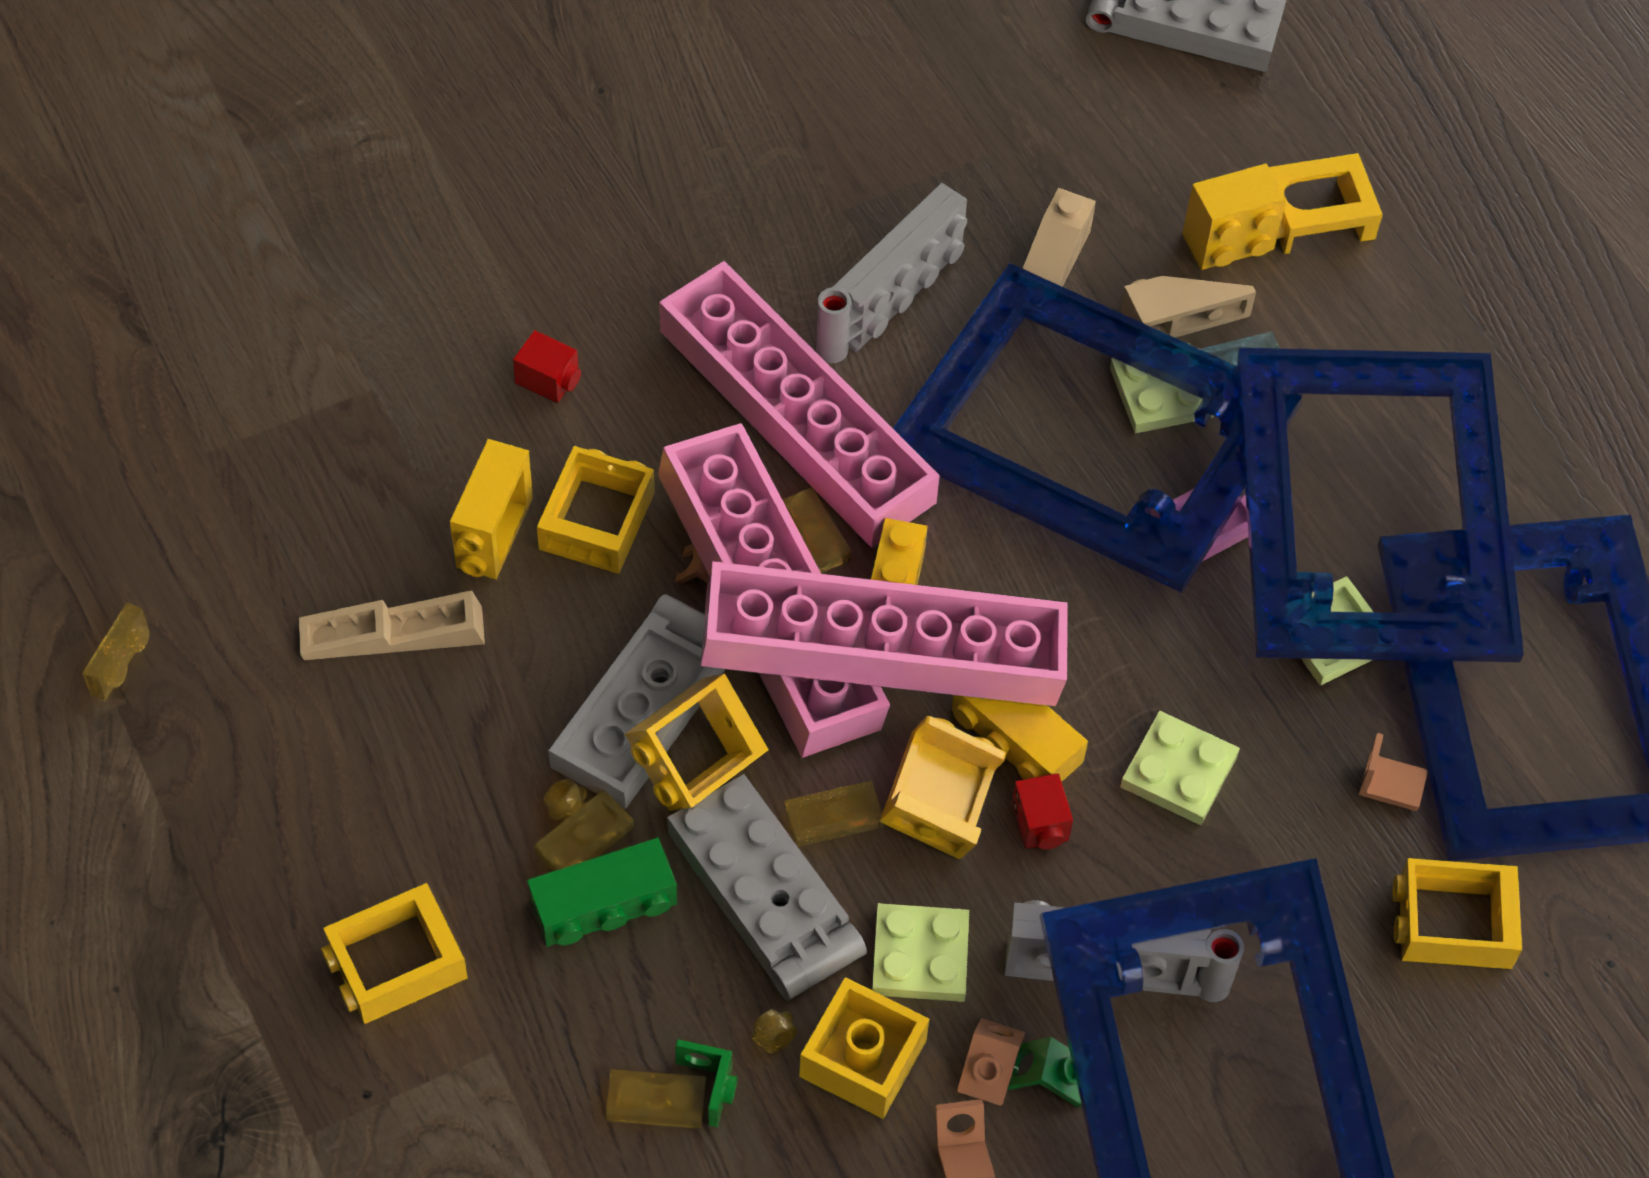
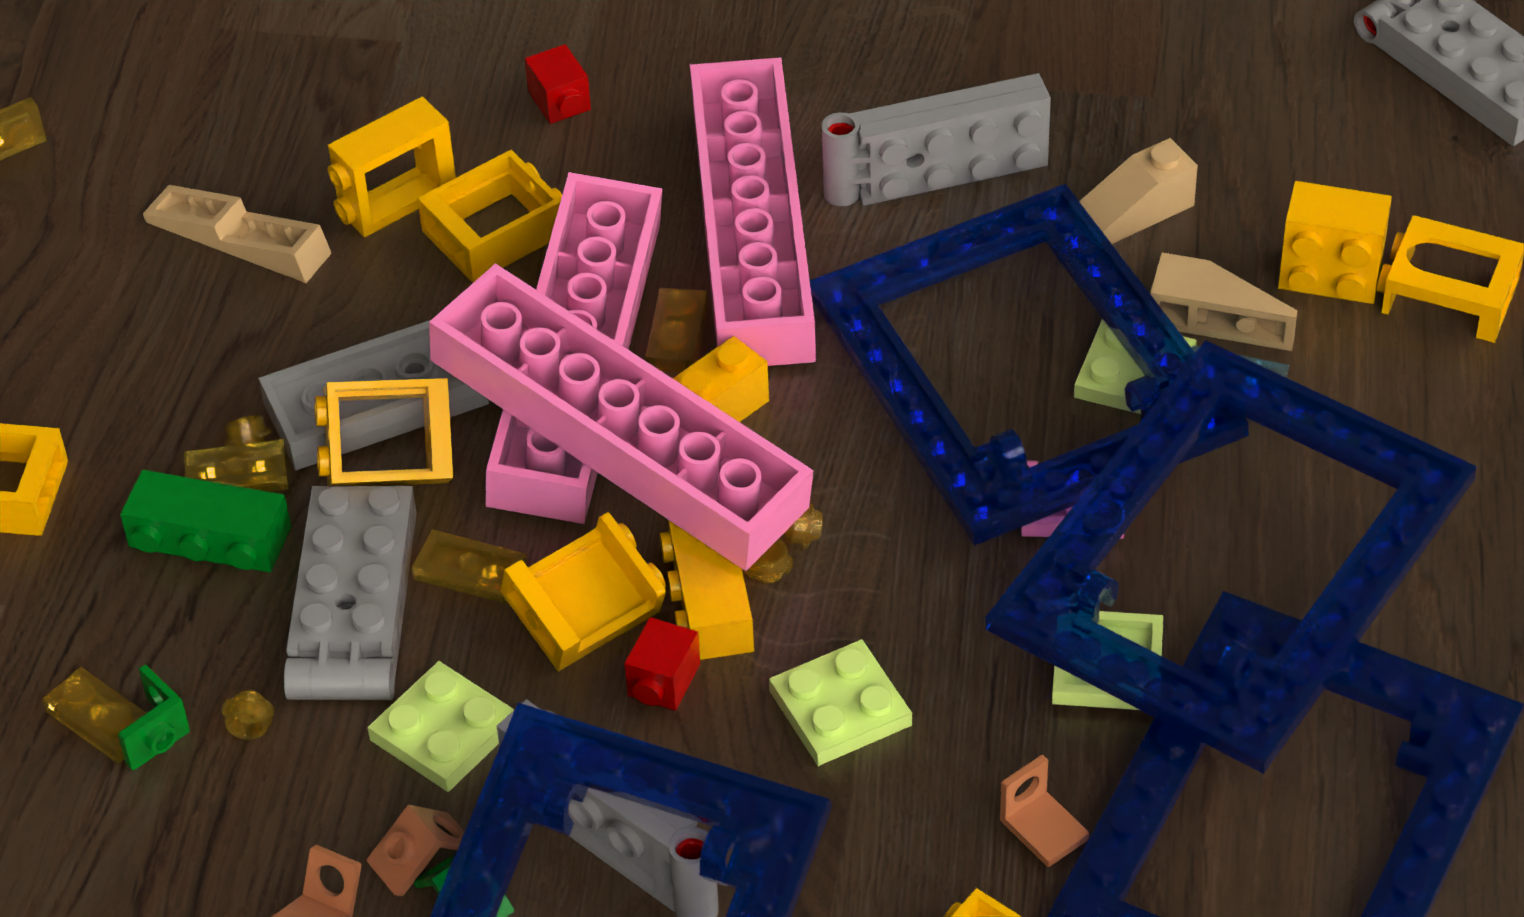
camera: 40 degrees right, 10 degrees down
yellow brick [799,977,930,1119] -> none

